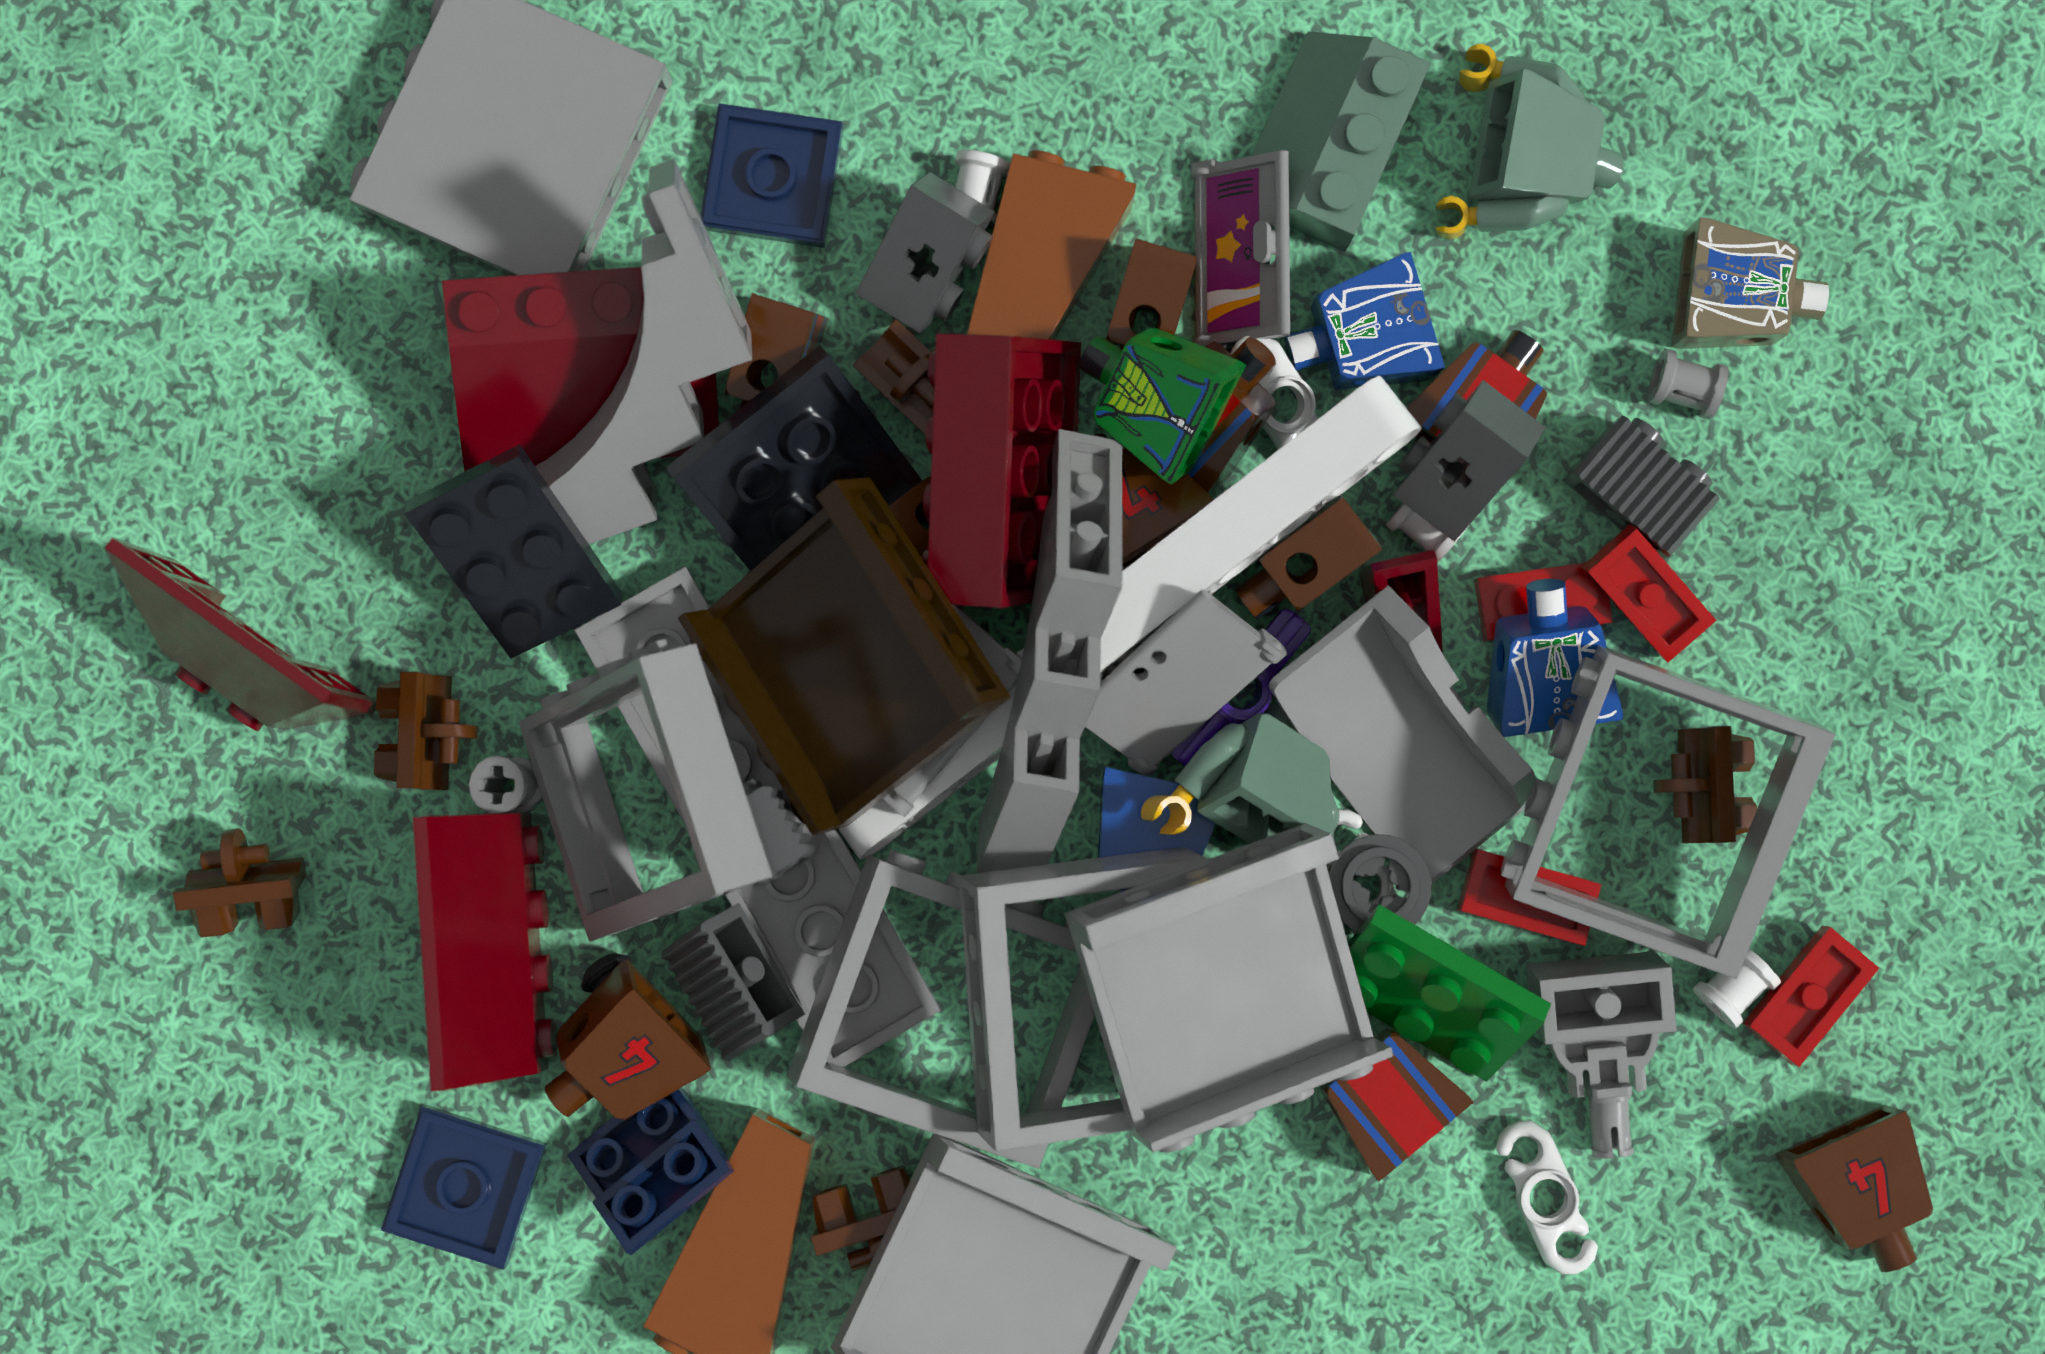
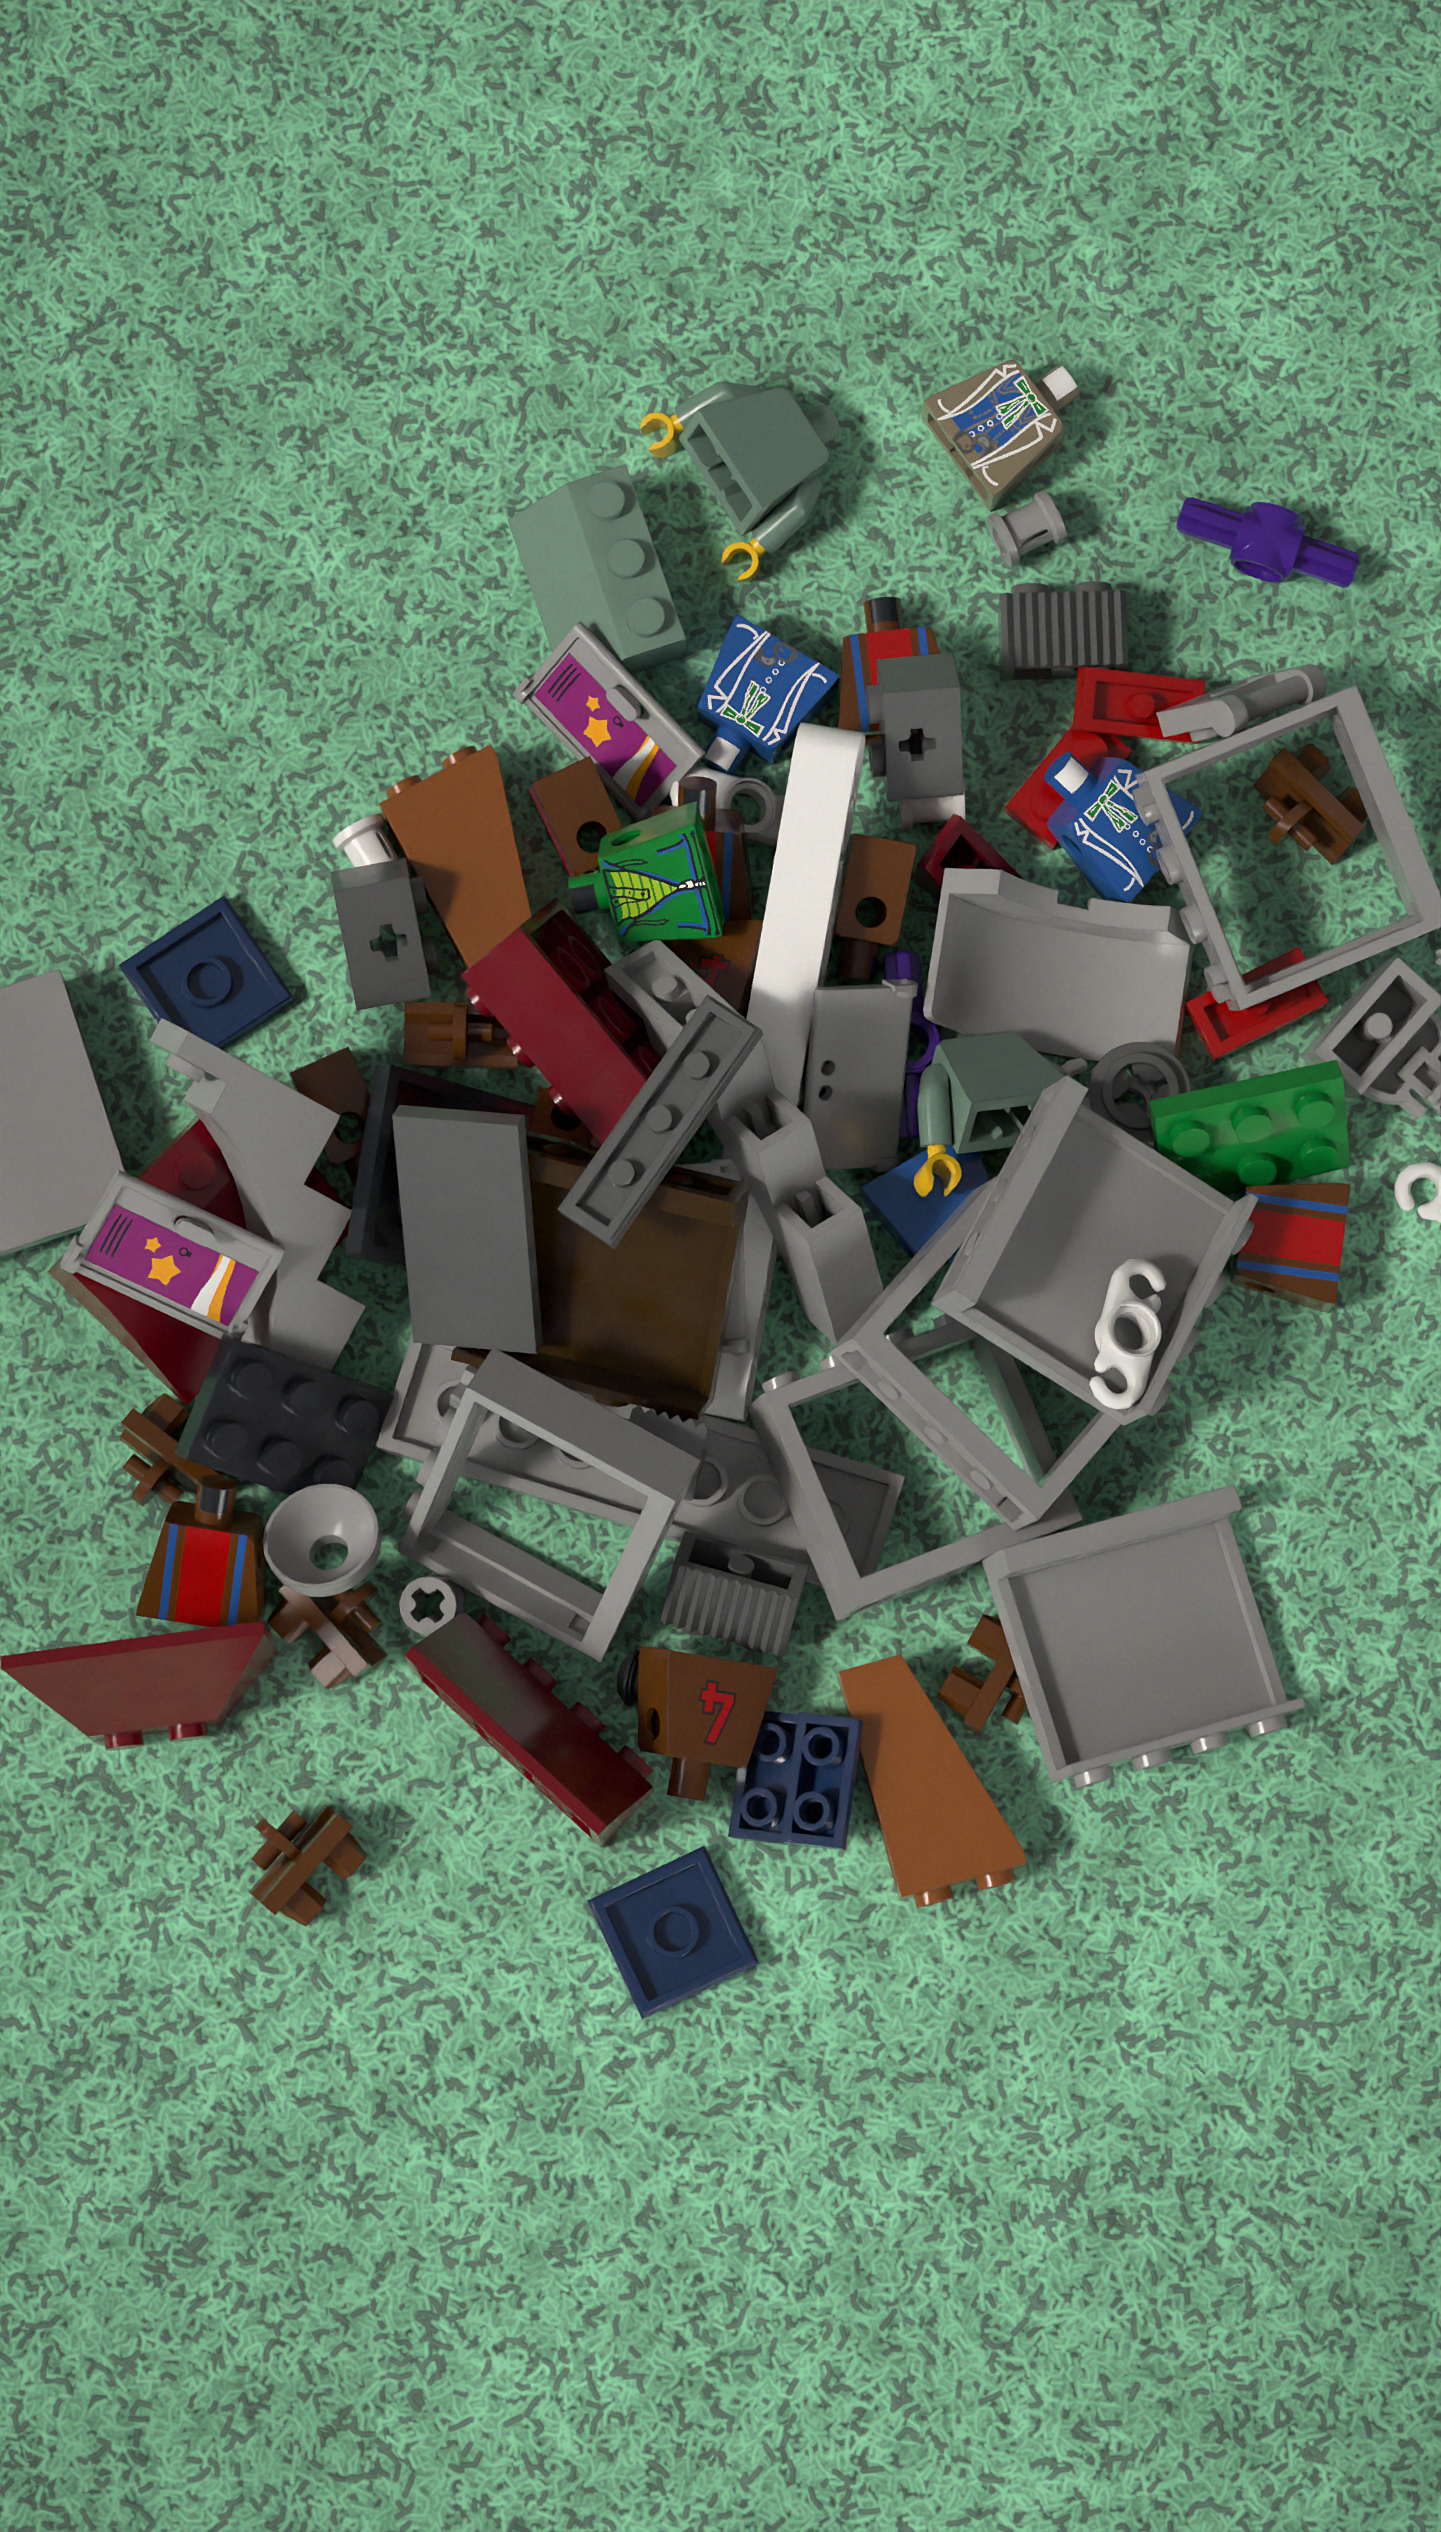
camera: 40 degrees left, 5 degrees down
none -> door [60,1169,285,1339]
none -> reddish brown hips [120,1393,227,1507]
none -> torso [136,1475,267,1628]
none -> light grey piece [263,1484,382,1597]
none -> dark grey tile [392,1105,543,1354]
none -> dark grey tile [558,994,763,1249]
none -> white piece [1089,1258,1167,1410]
none -> light grey plate [1156,664,1327,742]
none -> dark purple axle [1176,497,1359,588]

